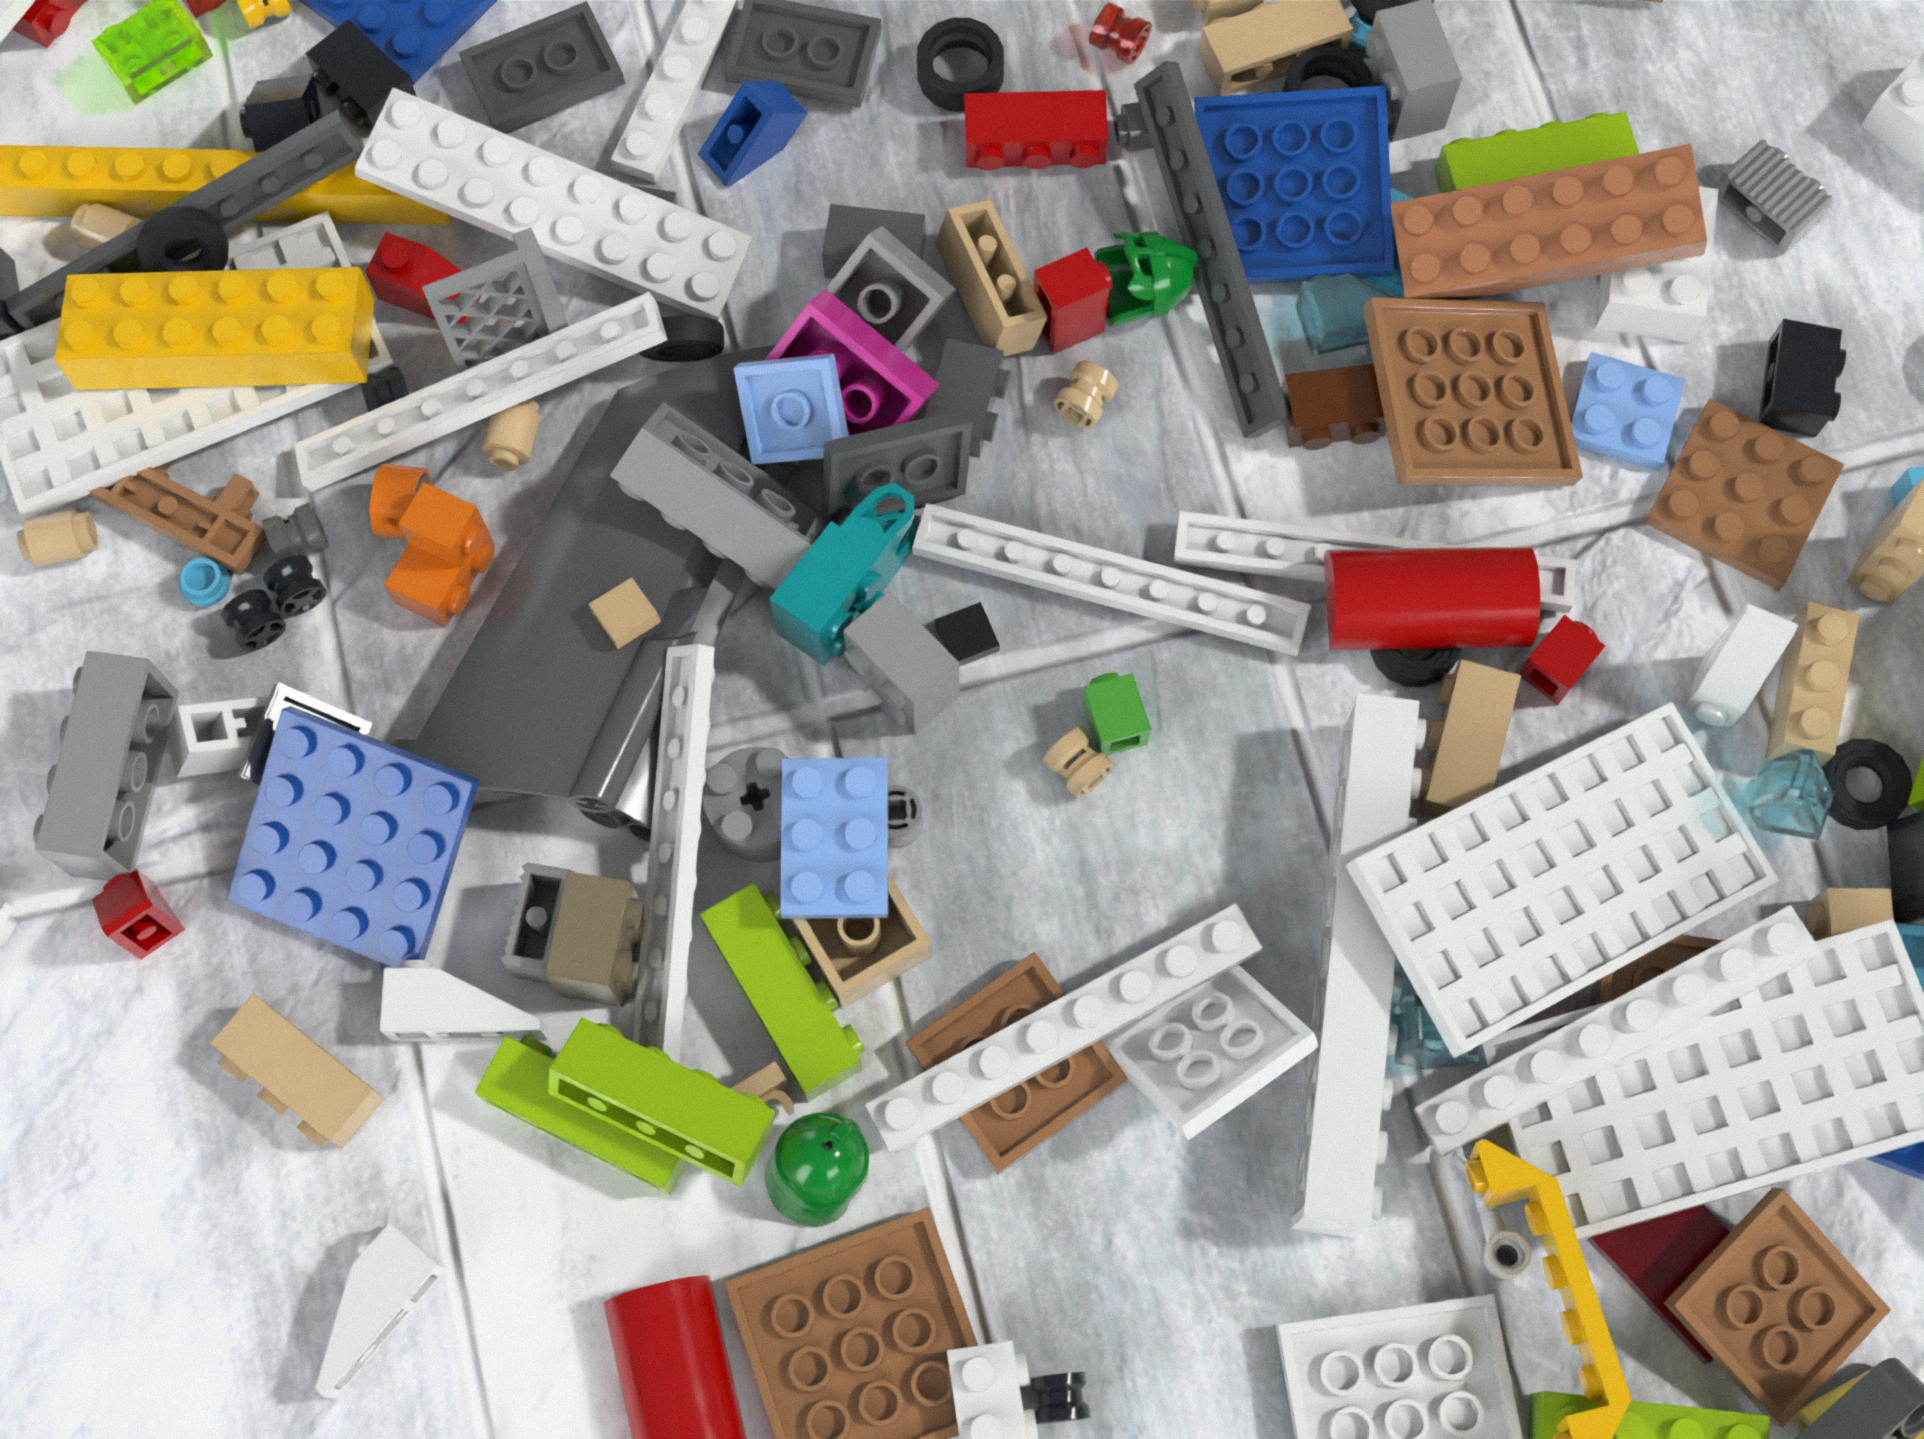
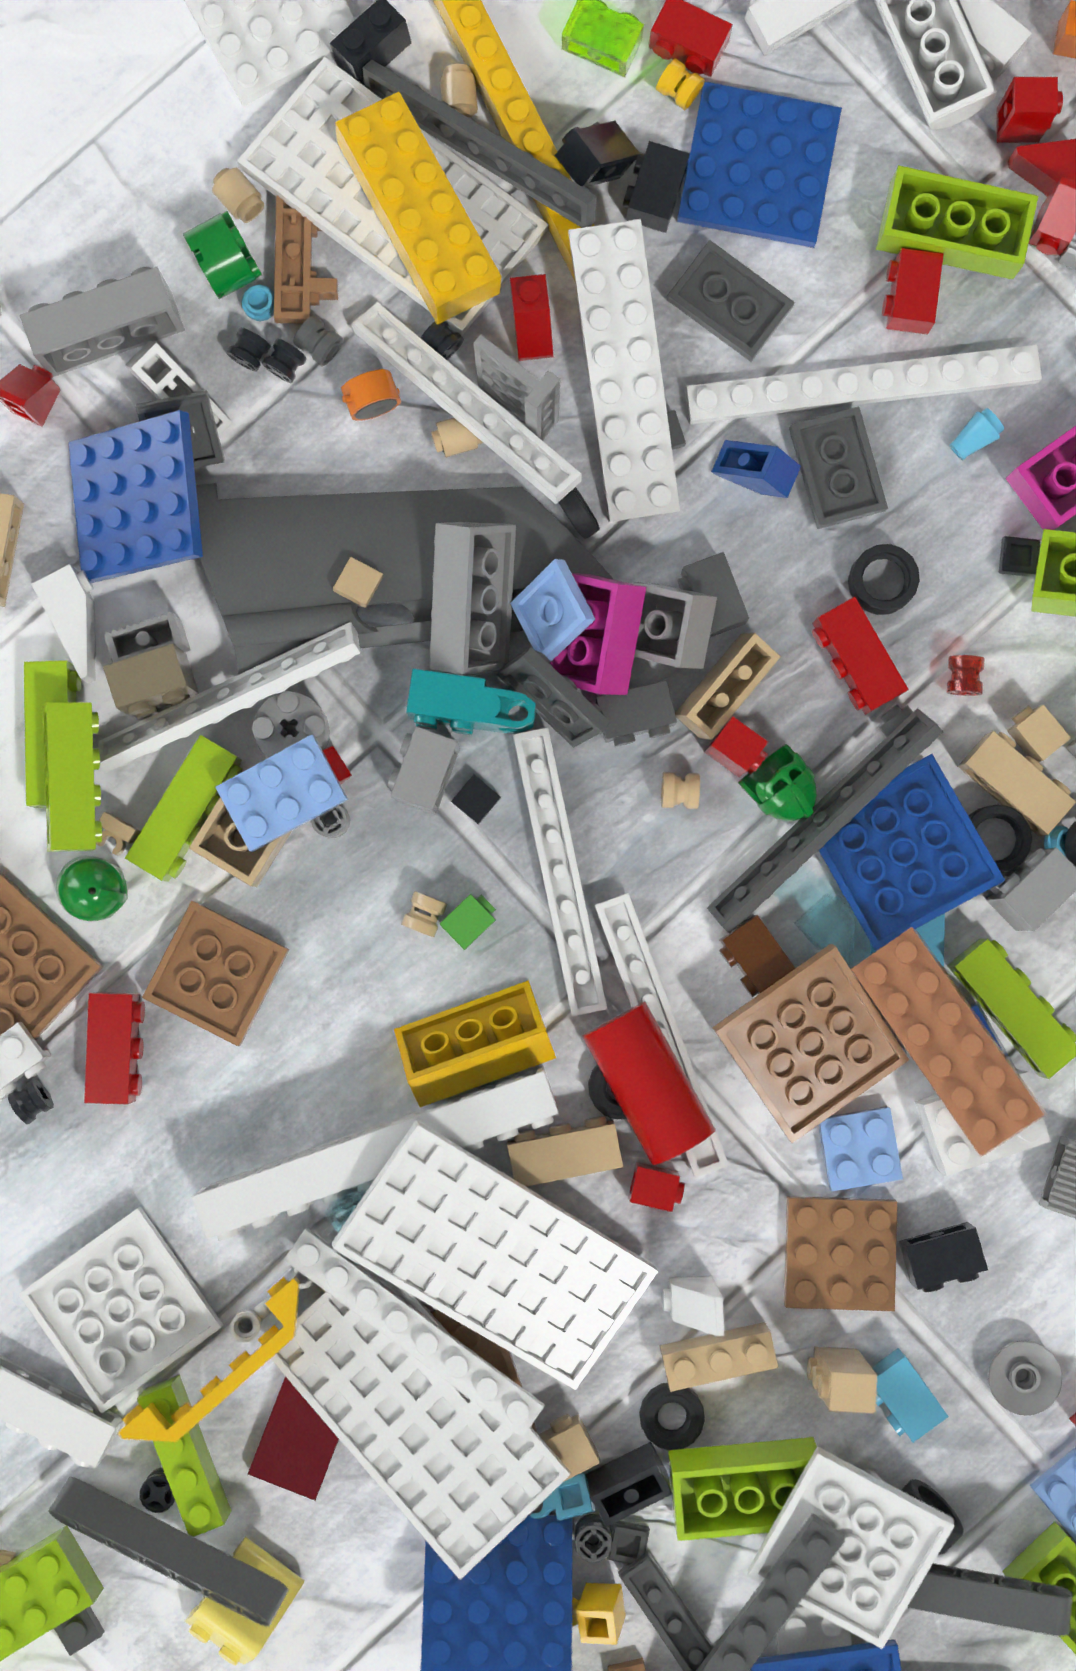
camera: 60 degrees right, 15 degrees up
black tyre [138,206,229,273] -> none
orange brick [384,482,495,627] -> none
white plate [864,903,1263,1155] -> none
white plate [1101,965,1320,1141] -> none
medium nougat plate [1664,1187,1891,1428] -> none
clear light blue slope [1744,748,1834,841] -> none
none -> red brick [84,992,145,1104]
none -> green brick [183,211,262,299]
none -> yellow slope [394,980,556,1108]

